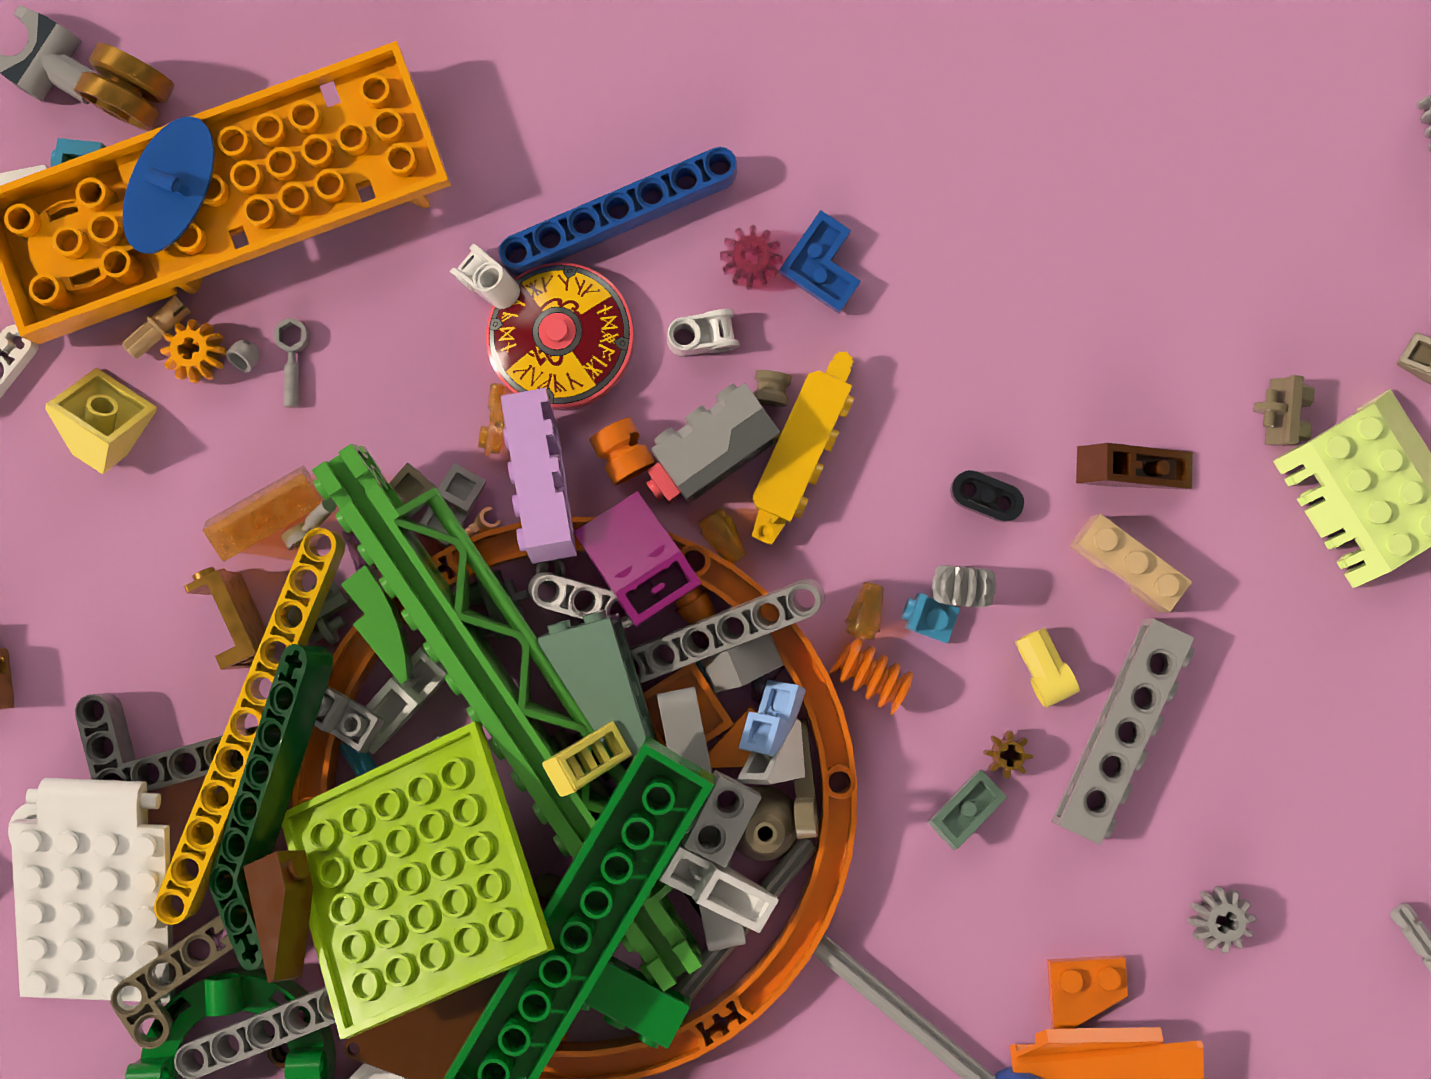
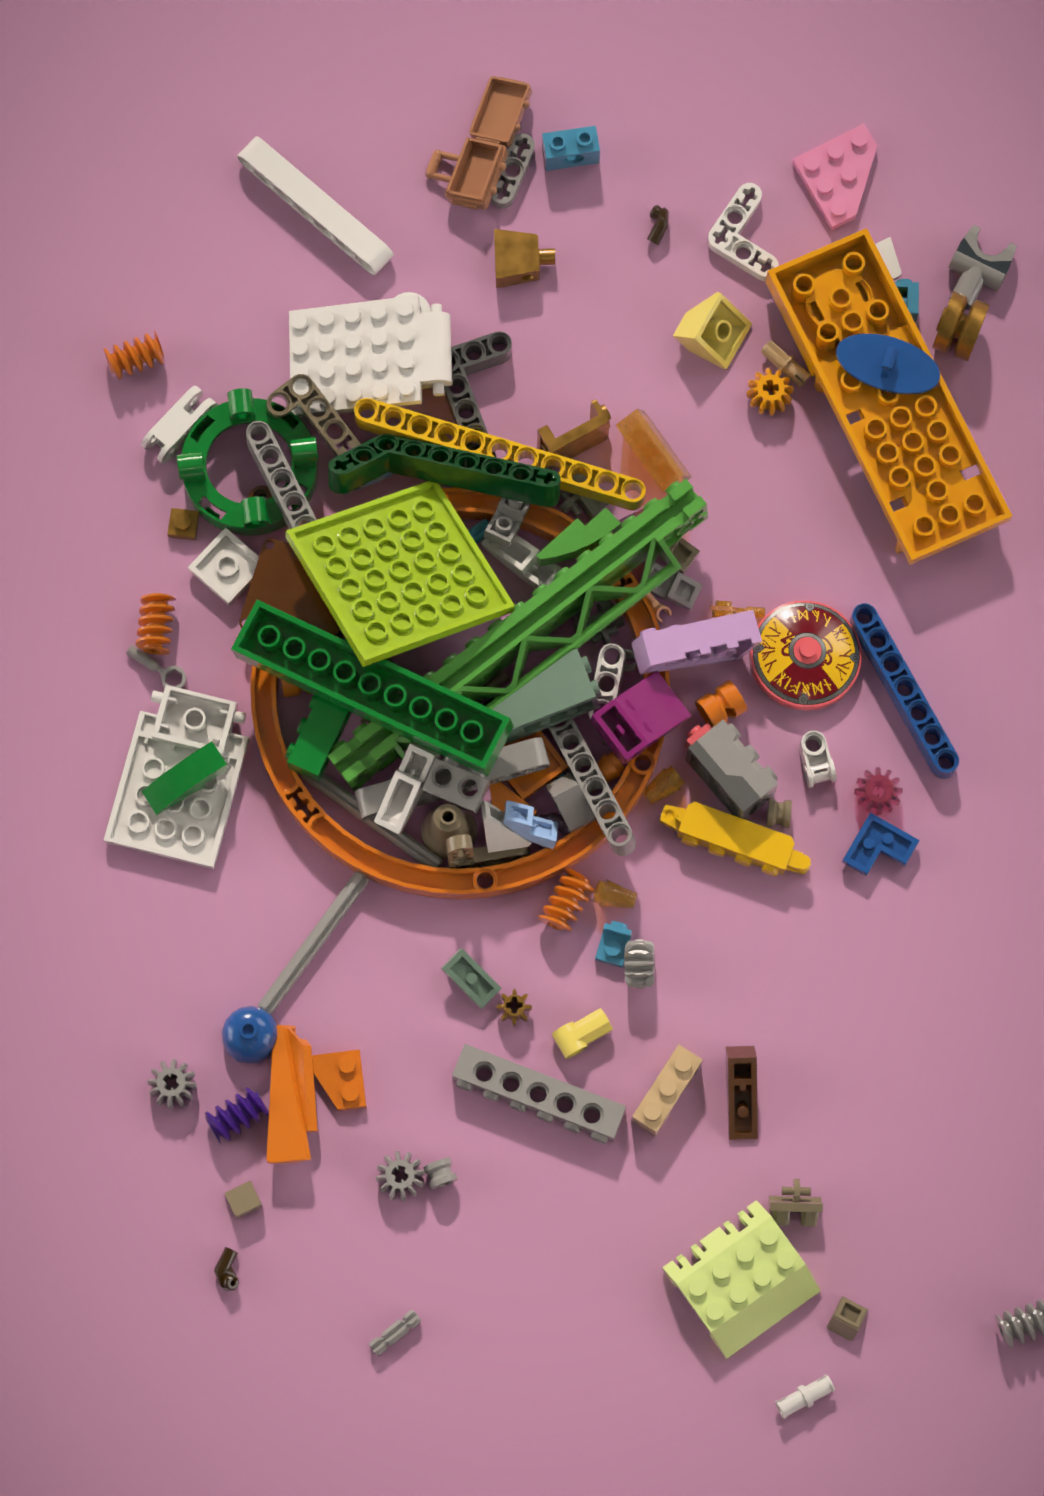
camera: 80 degrees right, 10 degrees down
light grey hinge [226,340,260,372] -> none
reddish brown slope [243,850,313,983] -> none
light grey piece [274,318,310,408] -> none
light grey piece [281,499,336,550] -> none
white piece [449,244,520,309] -> none
light yellow slope [542,721,632,797] -> none
black plate [950,470,1024,522] -> none
none -> light grey wheel [423,1157,458,1190]

